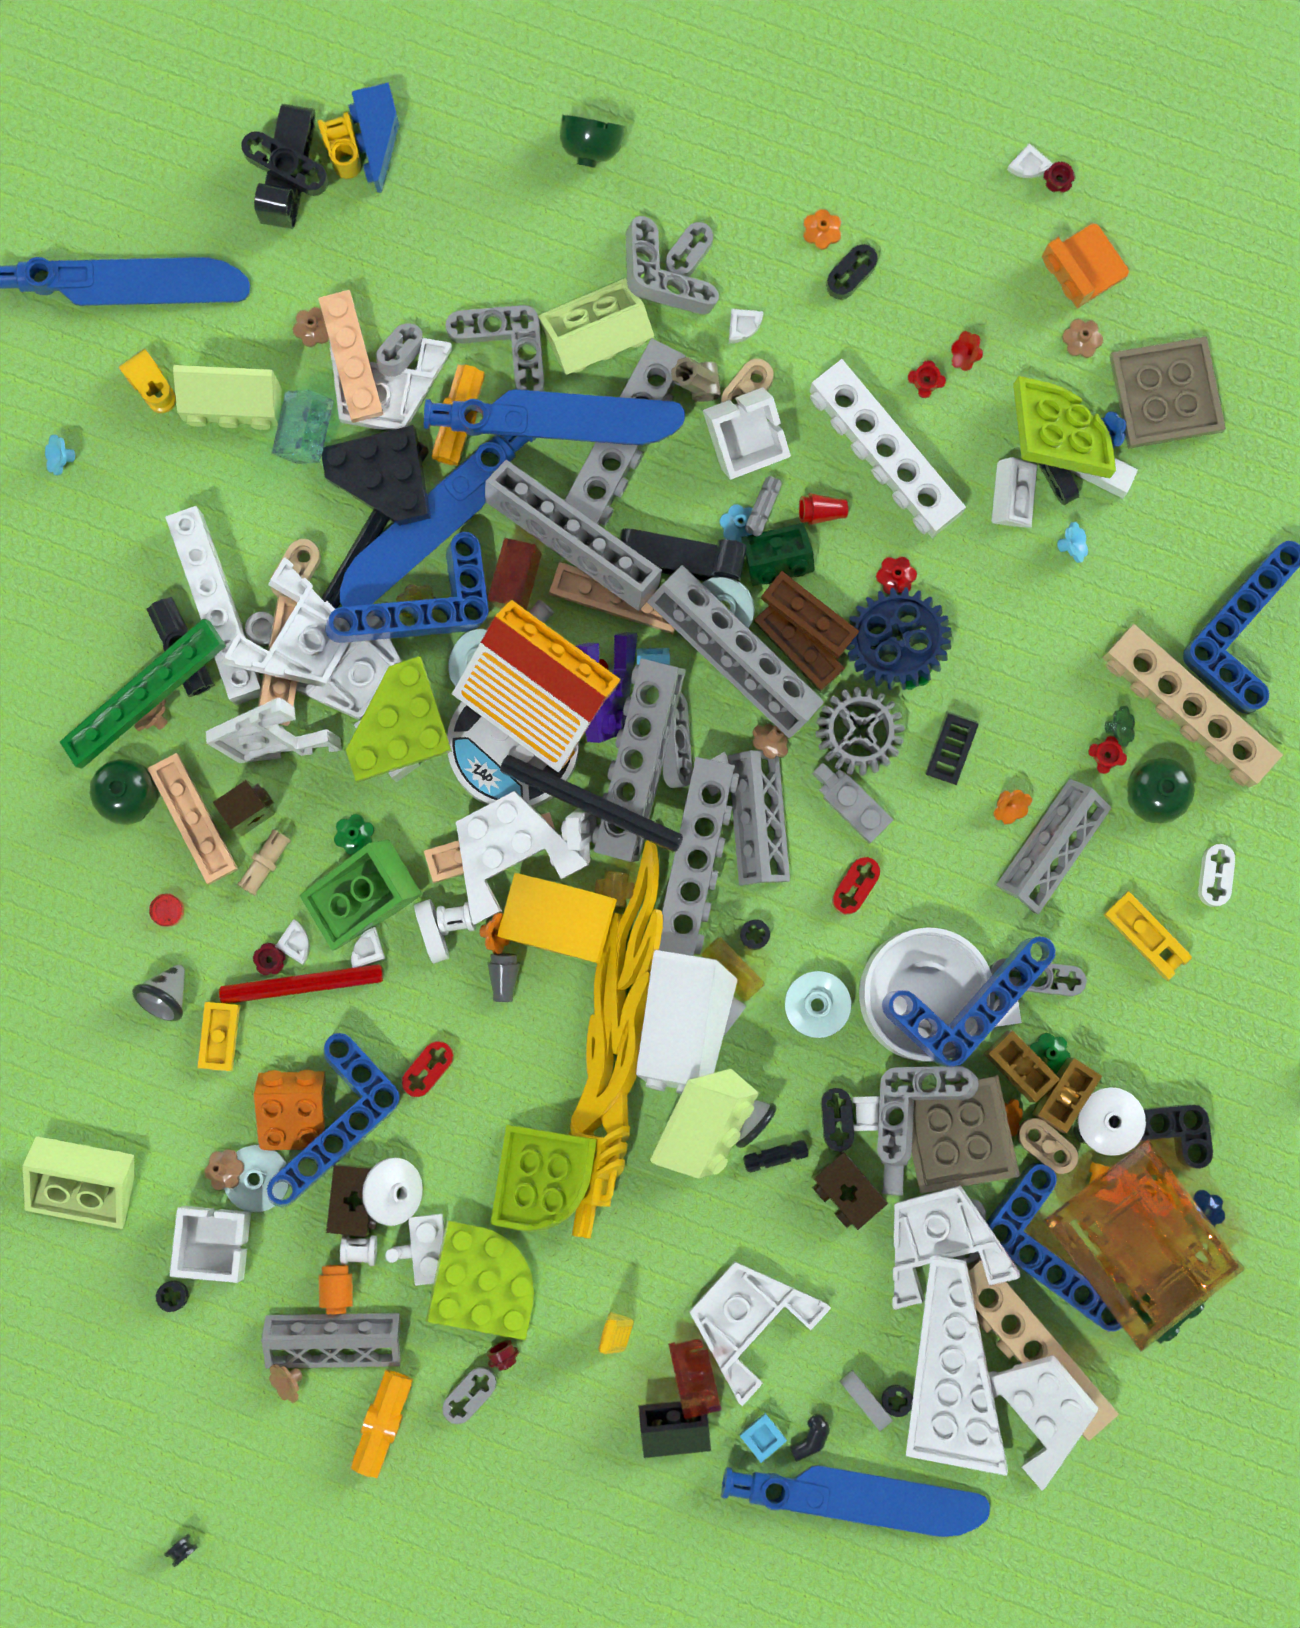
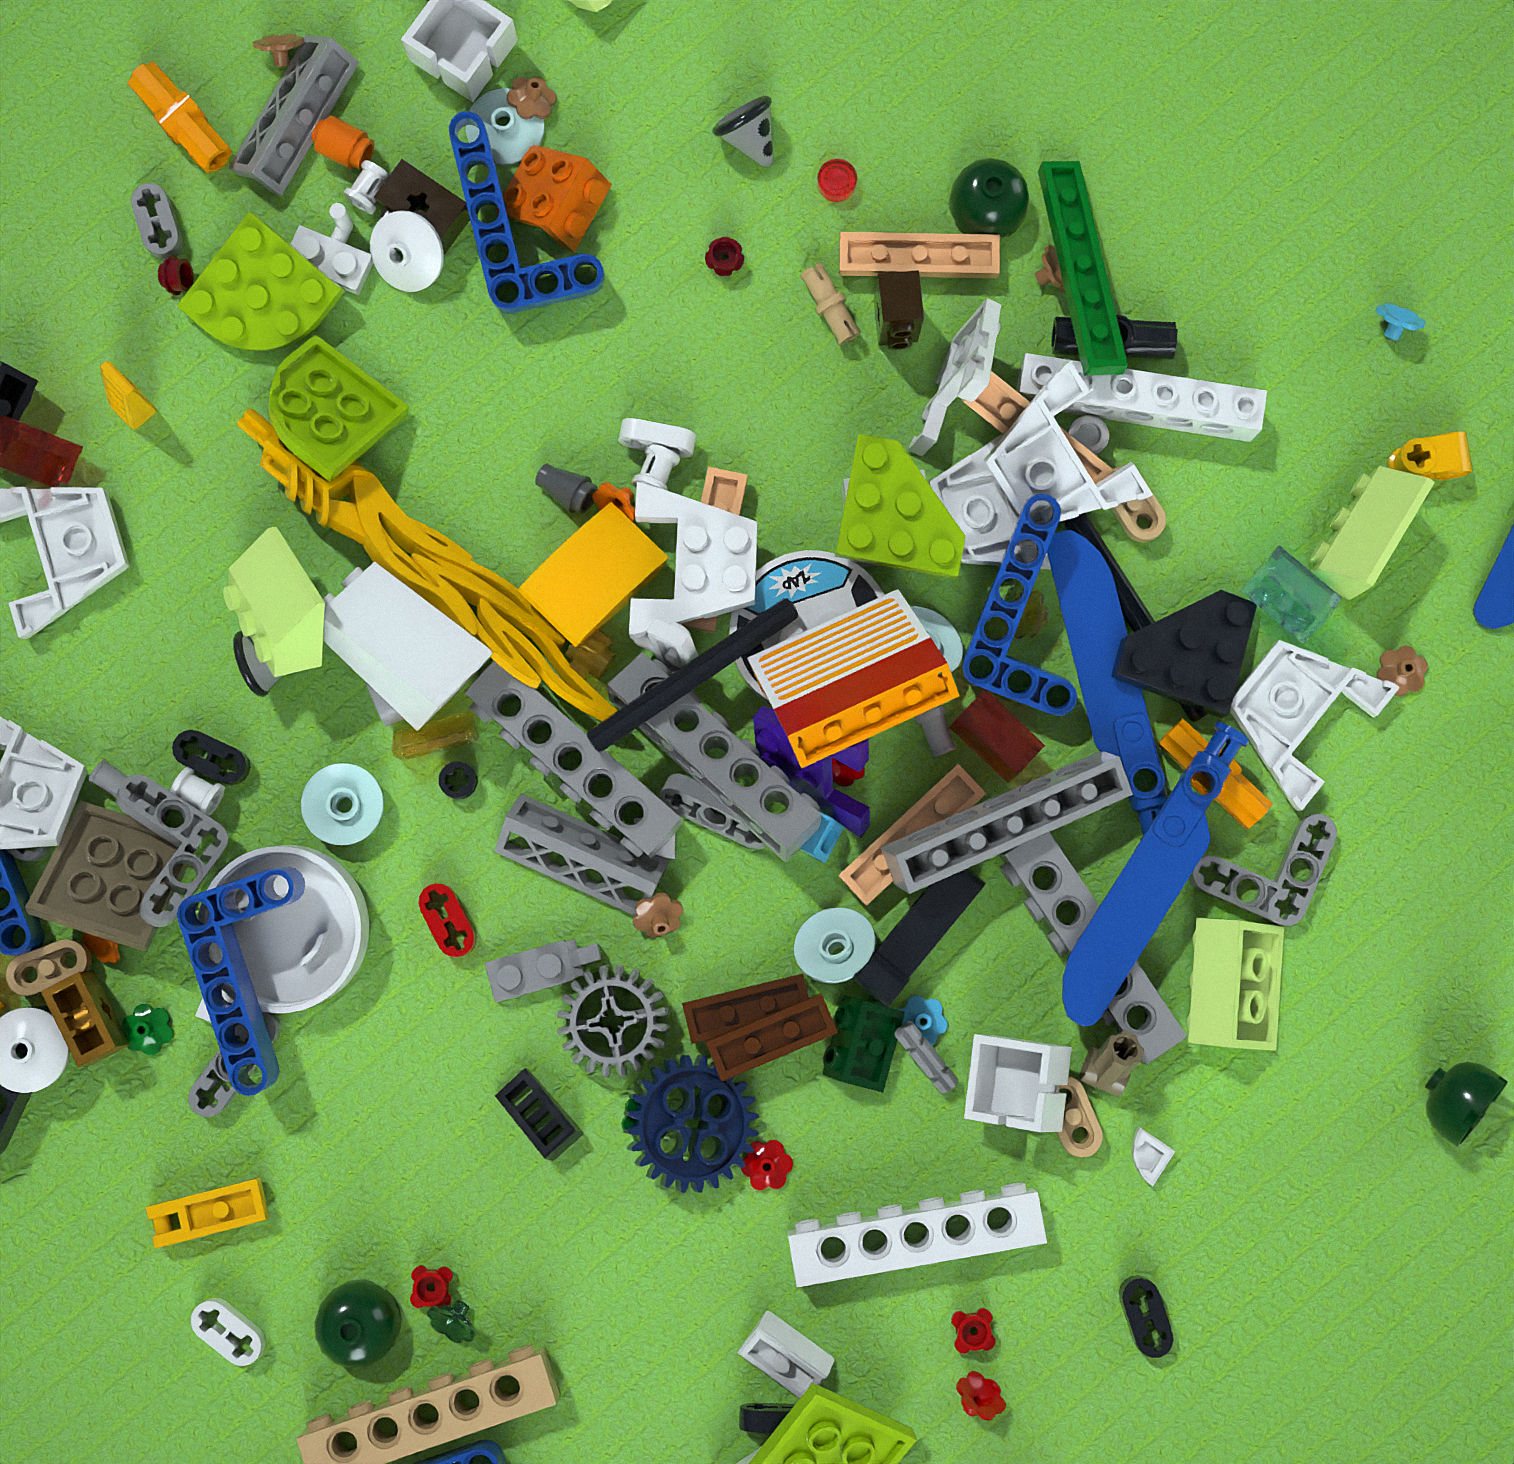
camera: 120 degrees right, 0 degrees up
yellow plate [198,1002,240,1071] -> none
red axle [219,964,383,1004] -> none
white tile [275,919,310,965] -> none
bright green slope [299,839,422,951] -> none
light nougat plate [318,290,384,423] -> none
green plant [334,814,374,855] -> none
white tile [351,927,385,968] -> none
light grey beam [376,324,423,377] -> none
red beam [402,1041,454,1097] -> none
light grey beam [626,216,719,314] -> none
light grey brick [647,565,824,738] -> none
light grey beam [666,222,713,277] -> none
black axle [743,1140,809,1173] -> none
red cone [799,493,848,526] -> none
orange plant [804,209,841,250] -> none
dark brown brick [812,1151,888,1230] -> none
pearl gold brick [984,1030,1060,1103] -> none
orange plant [993,790,1032,825] -> none
light grey fence [996,779,1111,914] -> none
medium azure plant [1058,522,1088,563] -> none

